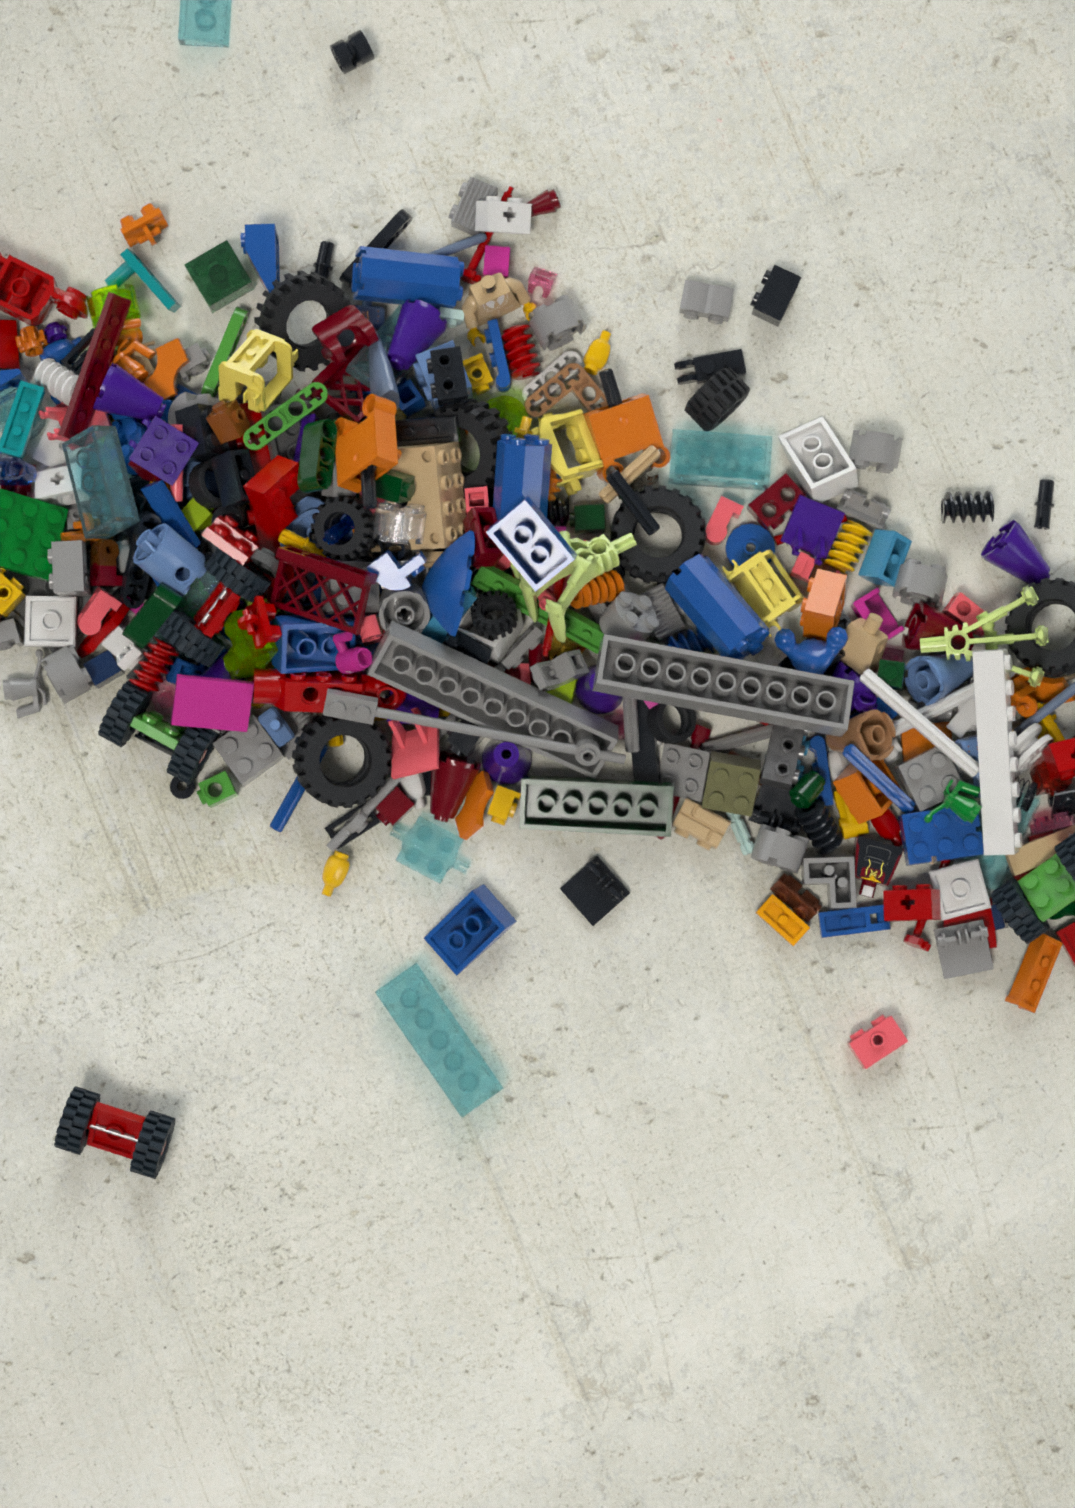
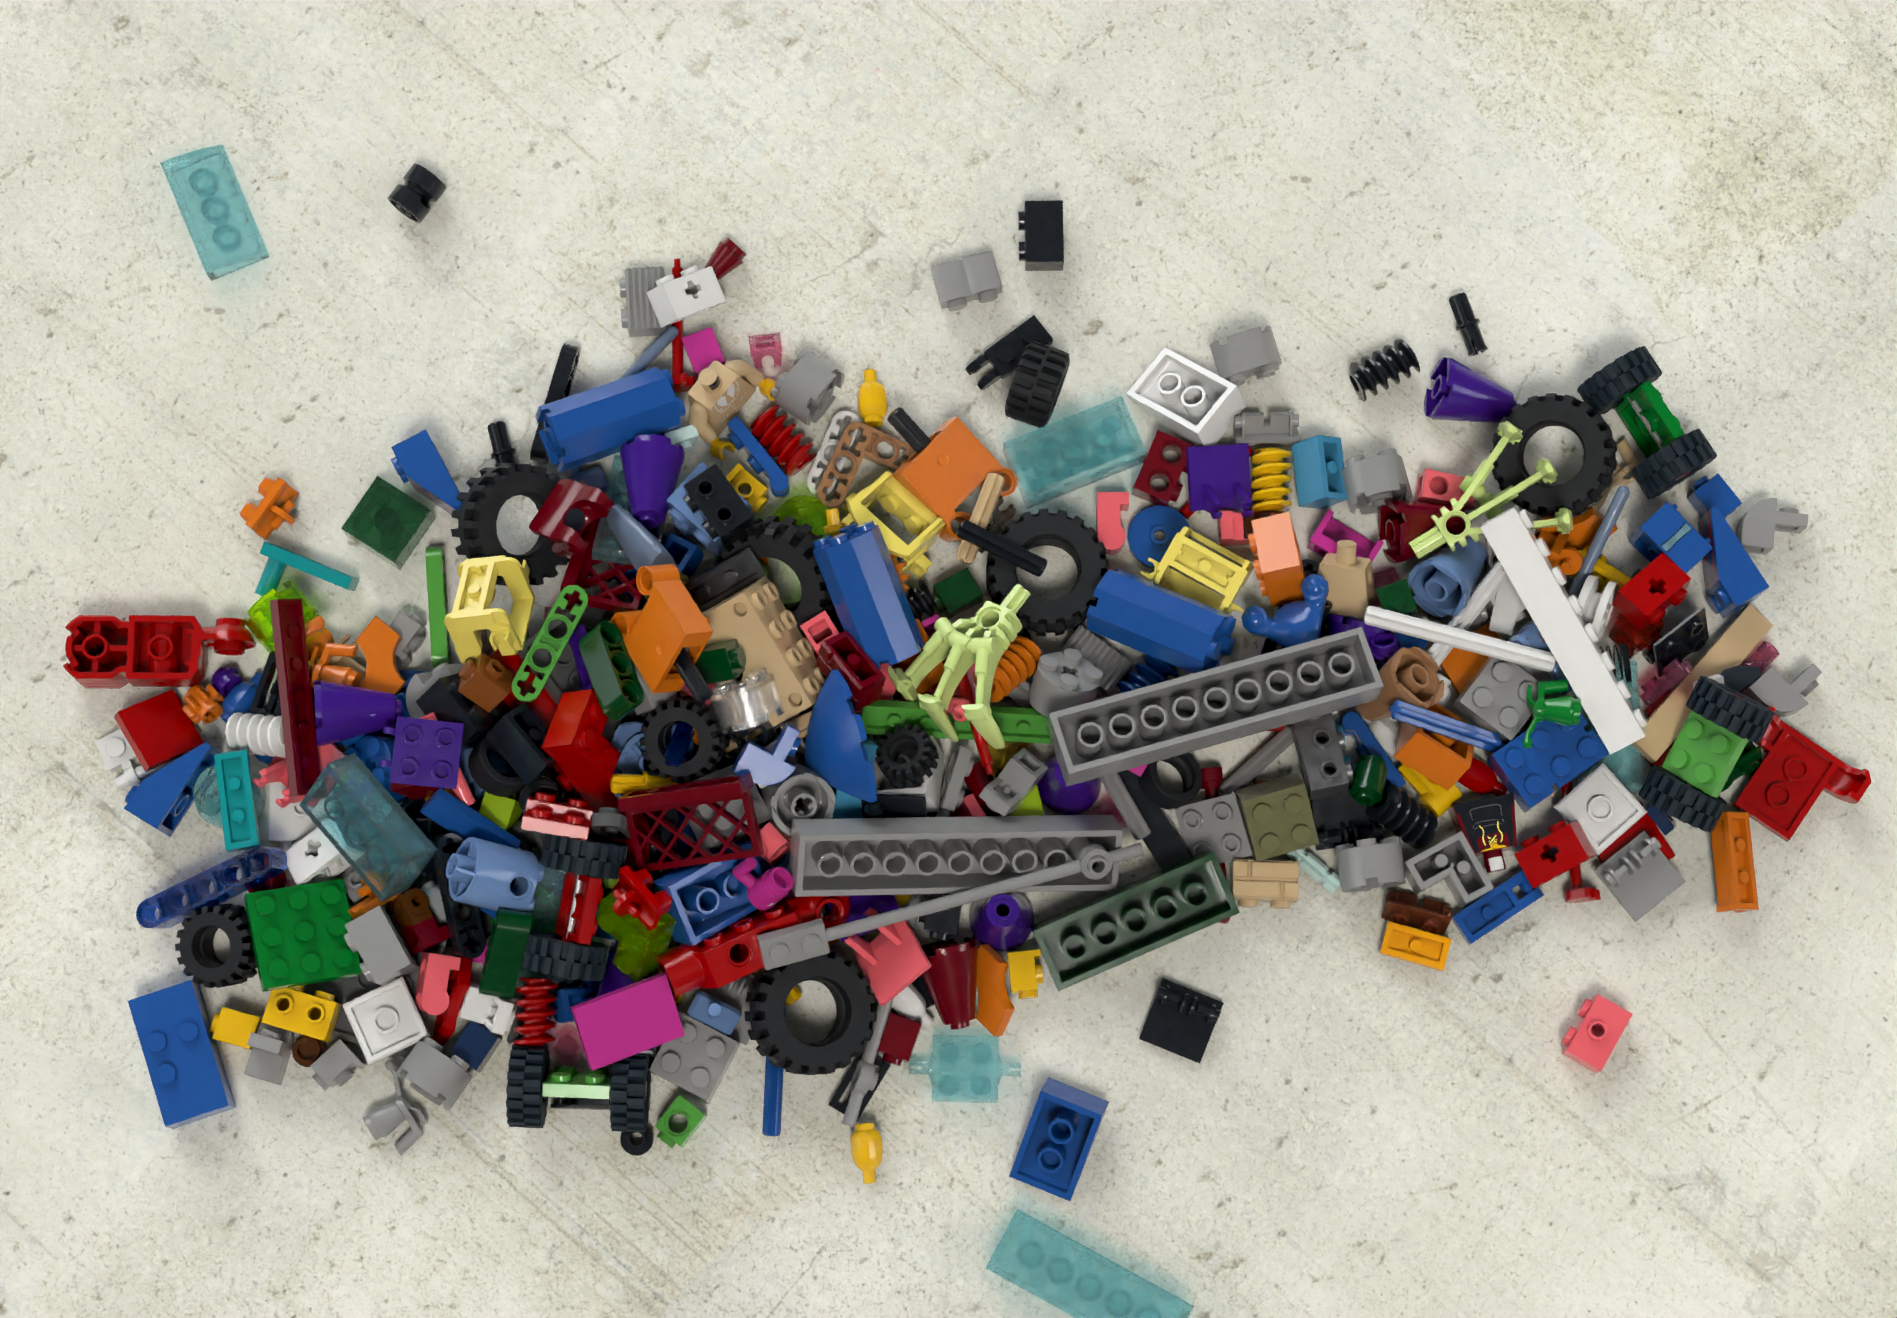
camera: 25 degrees left, 5 degrees down
brick [486,496,577,592] -> none

